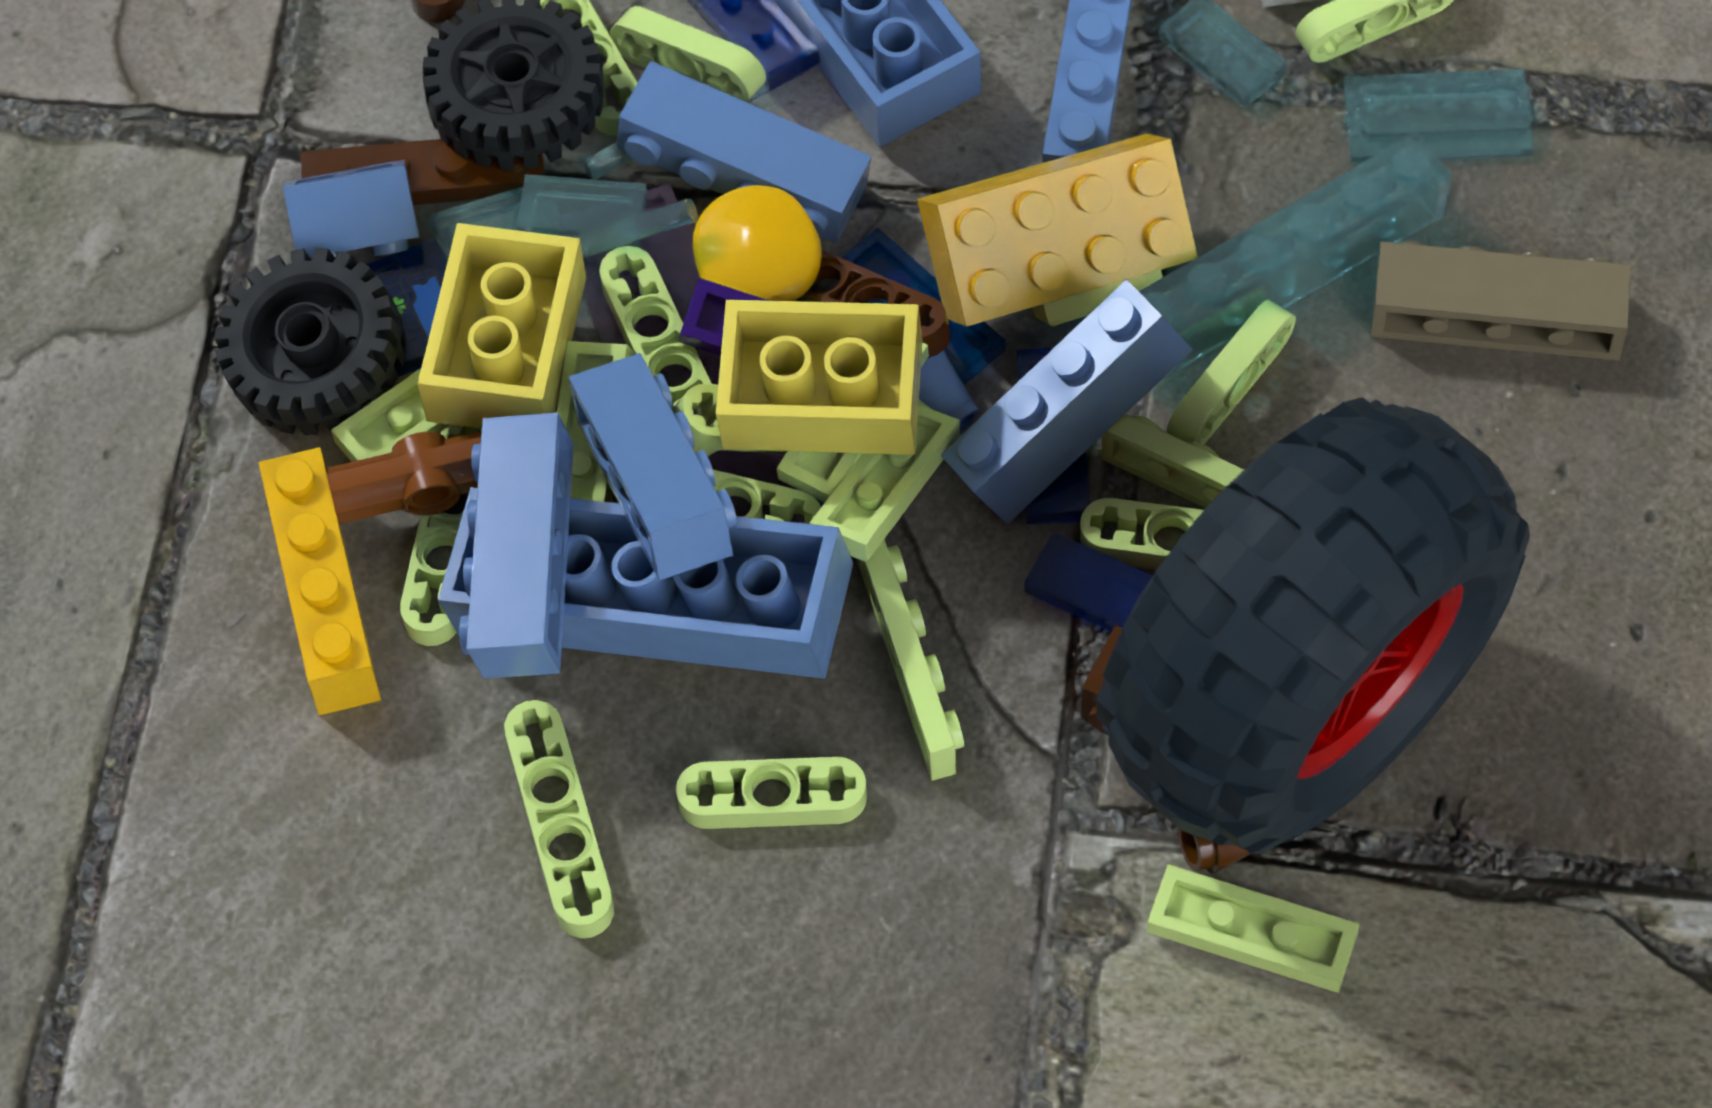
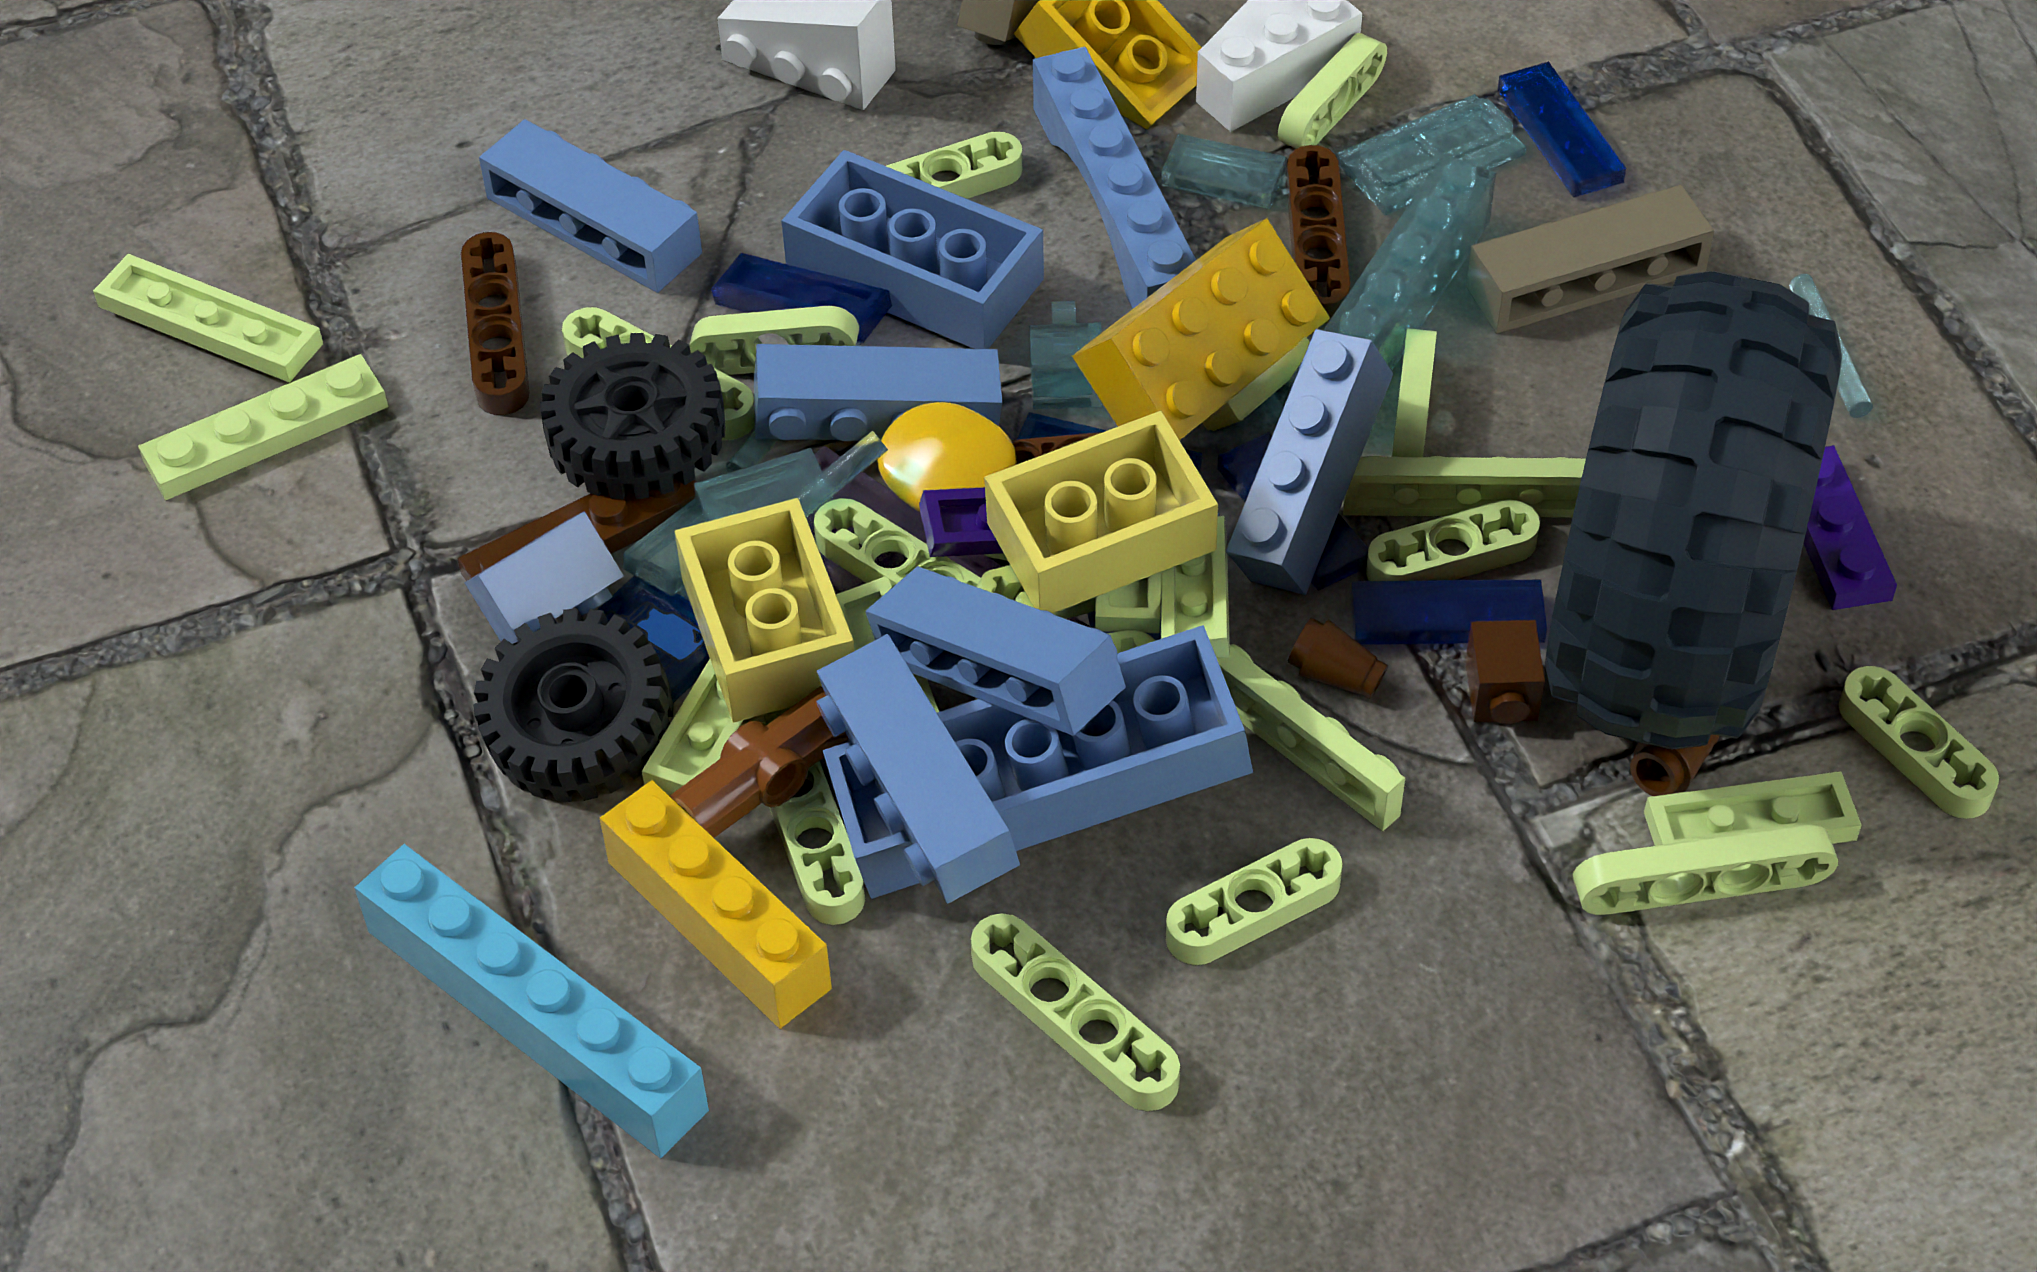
camera: 30 degrees left, 10 degrees down
none -> medium azure brick [354,844,709,1159]
none -> clear light blue brick [1029,301,1104,410]
none -> reddish brown beam [1286,145,1350,324]
none -> reddish brown cone [1288,618,1388,699]
none -> clear blue tile [1497,61,1626,198]
none -> yellowish green beam [1573,825,1838,915]
none -> clear light blue bar [1790,274,1873,418]
none -> dark purple plate [1803,445,1897,610]
none -> yellowish green beam [1839,666,1999,819]

